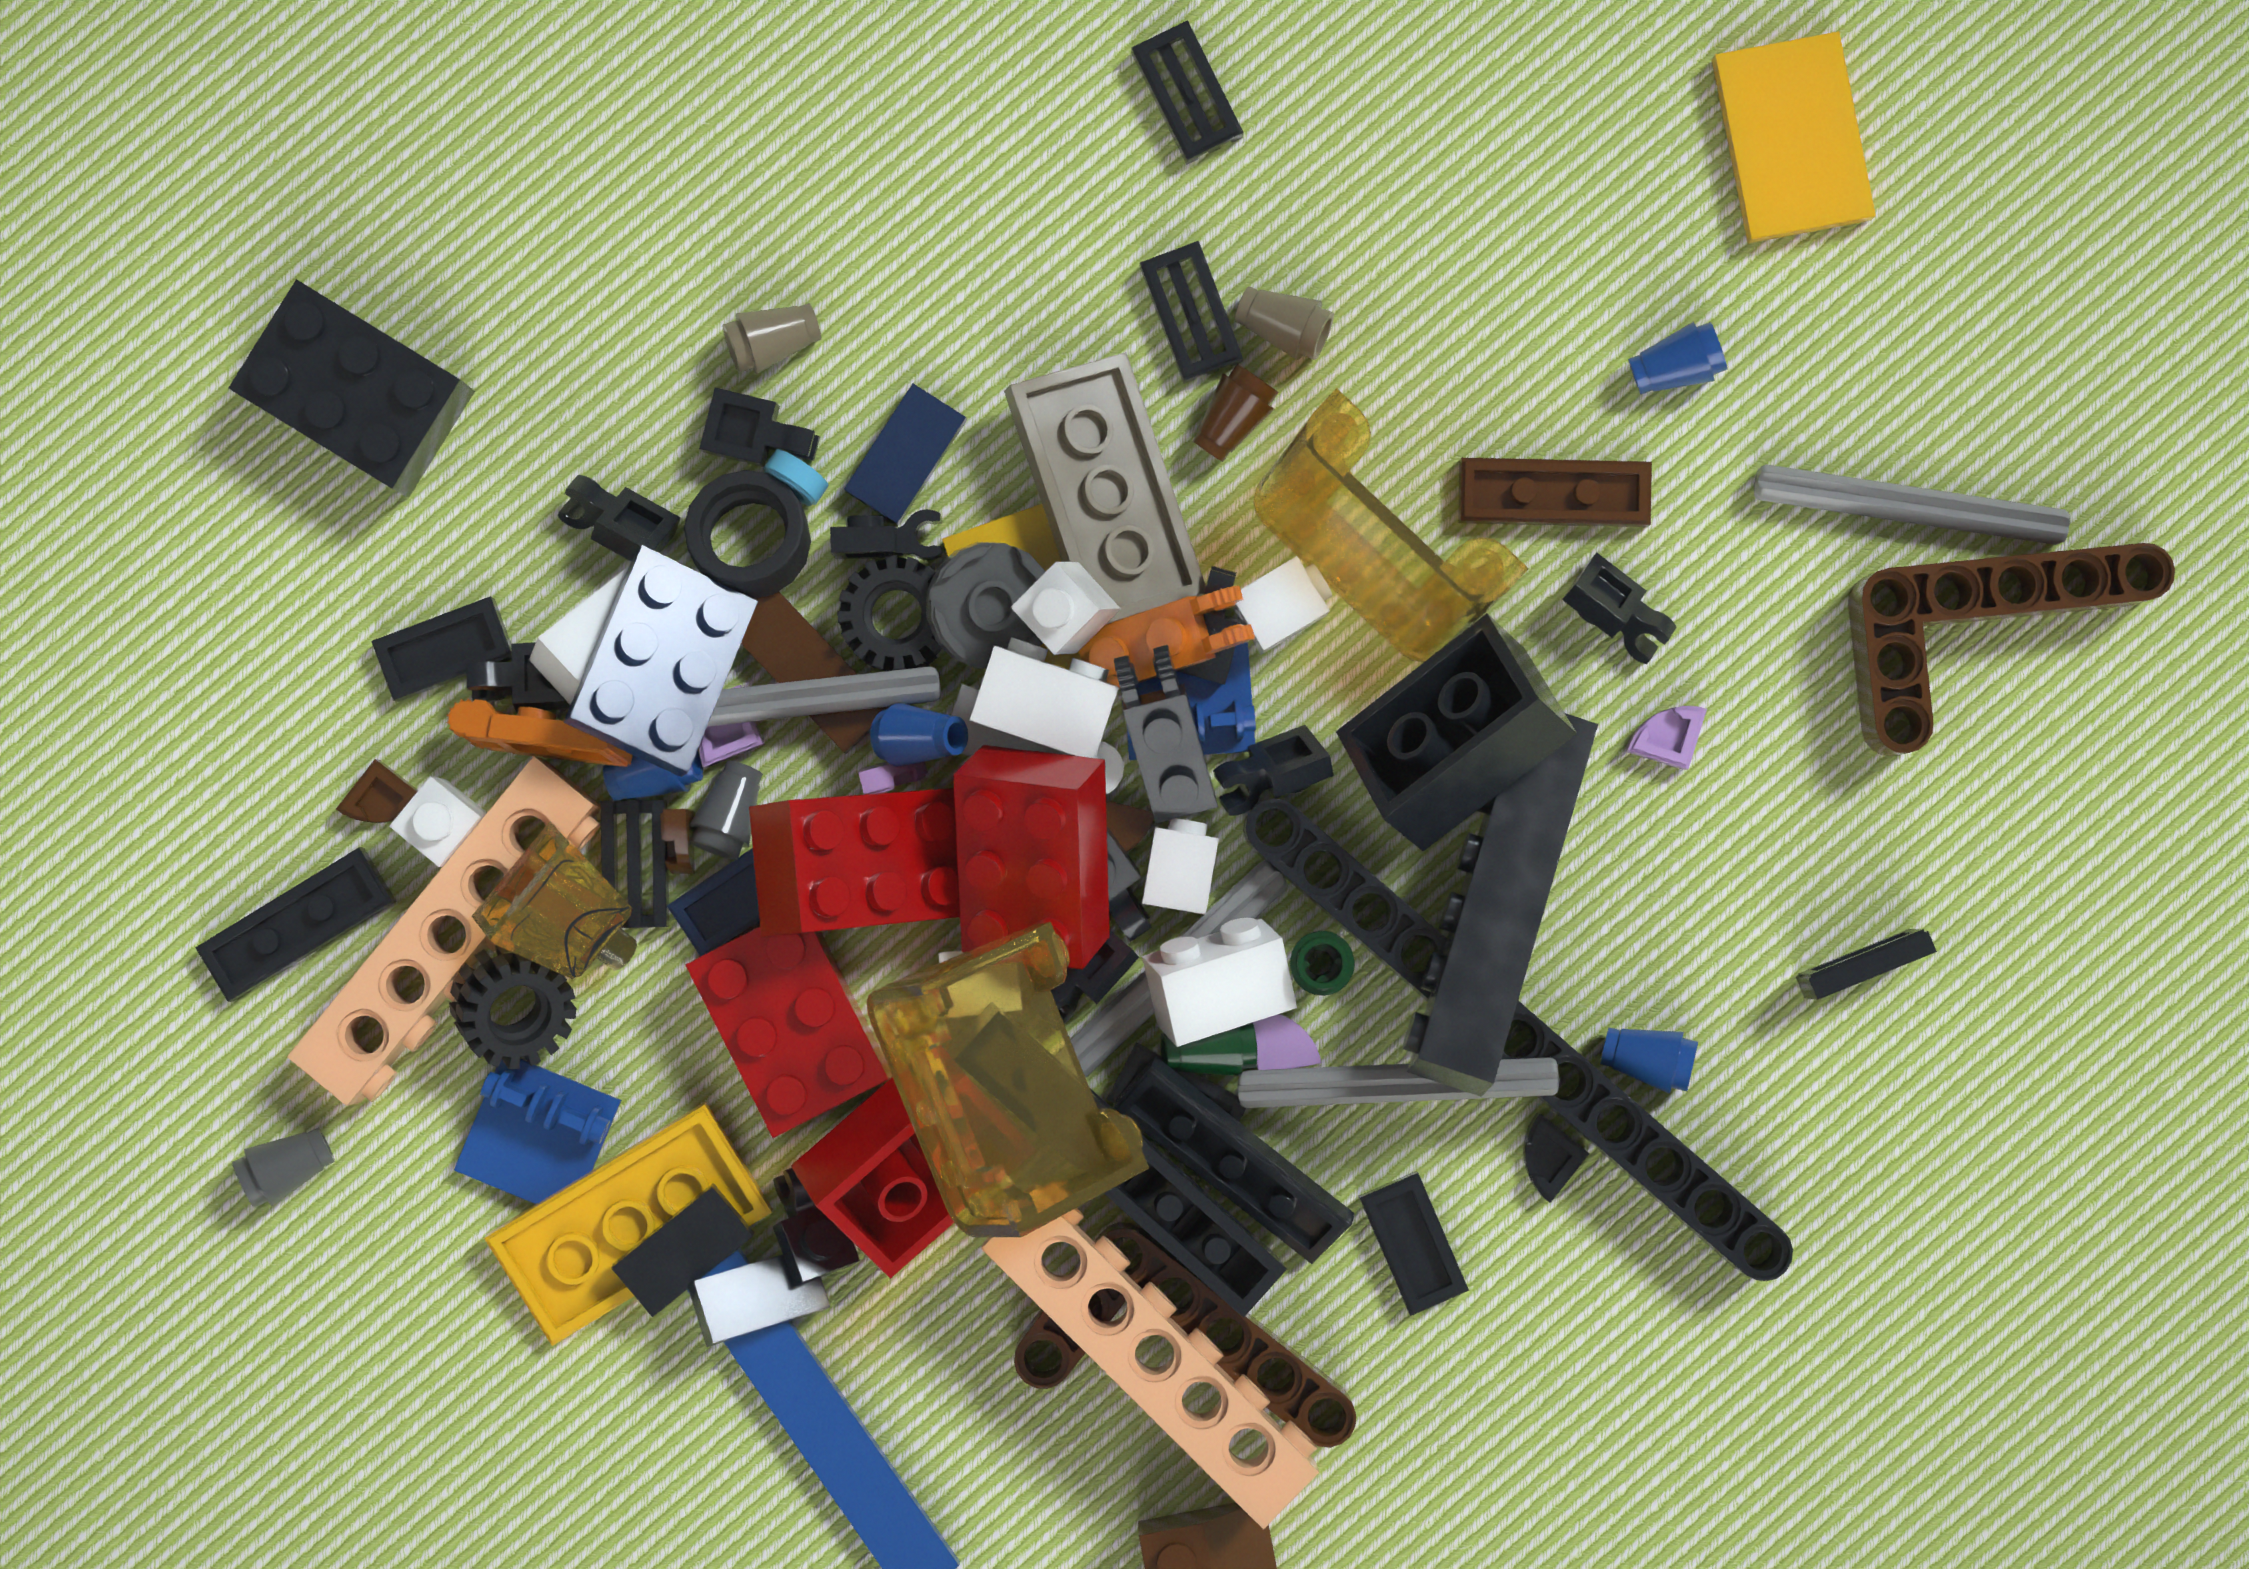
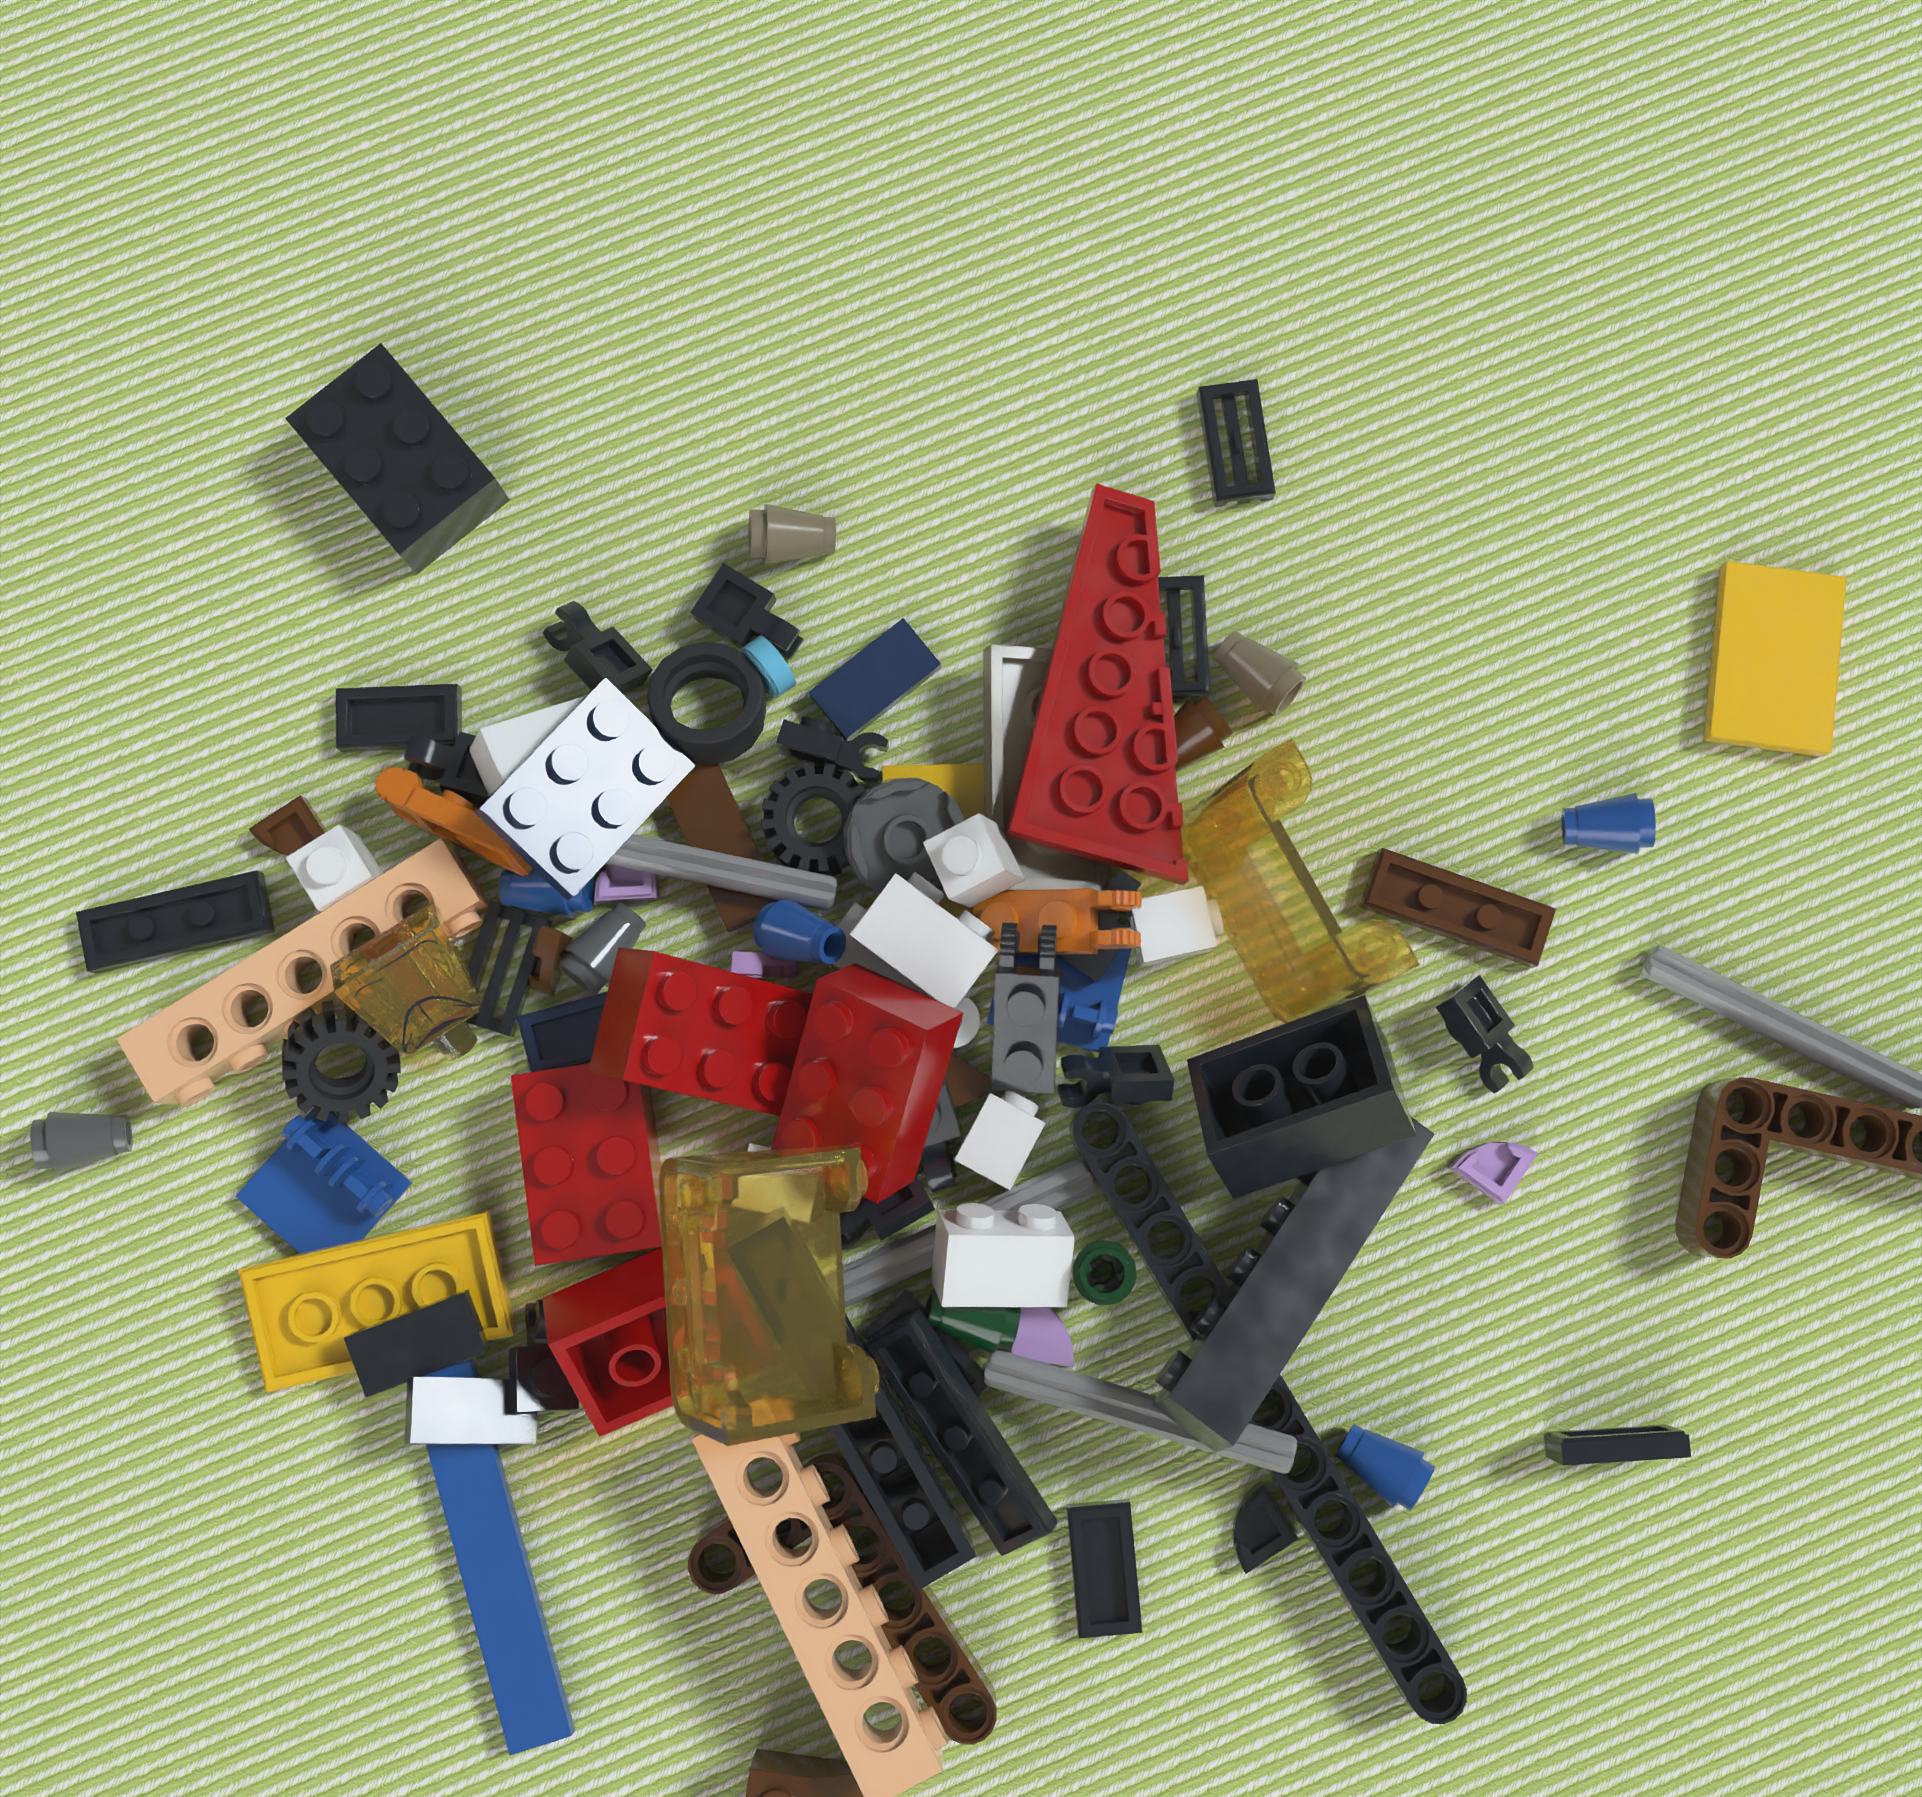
camera: 20 degrees right, 5 degrees down
none -> red wing [1005,483,1189,885]

